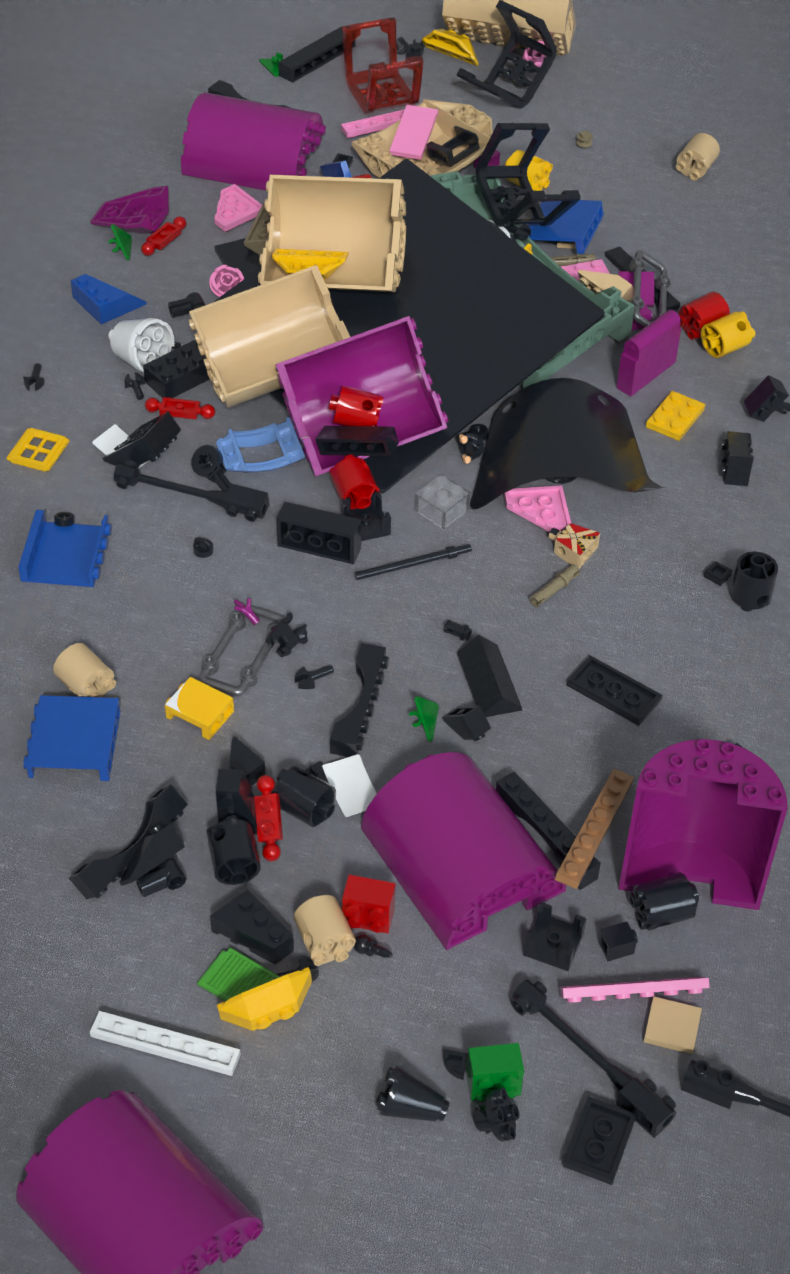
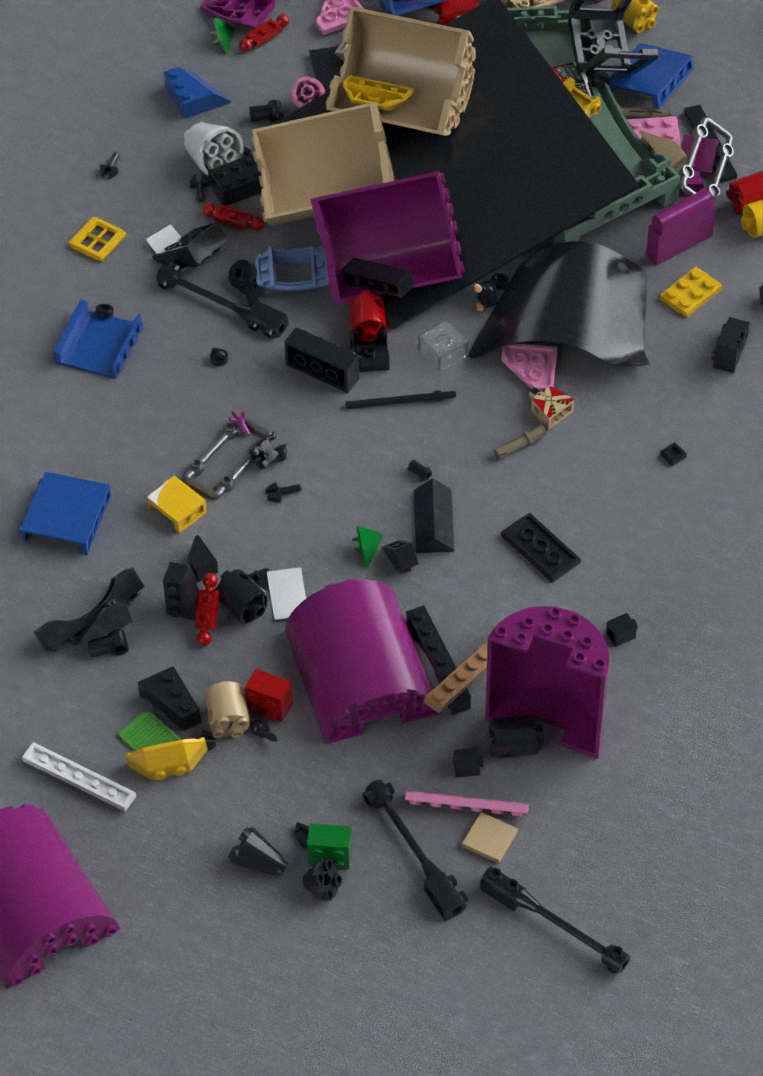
camera: 15 degrees right, 5 degrees up
tan cylinder [53,643,116,697] -> none
black cylinder [206,815,261,885] -> none
red cylinder [328,385,384,426] -> none
black arch [330,643,389,757] -> none
black panel [523,902,586,971] -> none
black plate [562,1096,637,1185] -> none
black cylinder [730,551,778,612] -> none

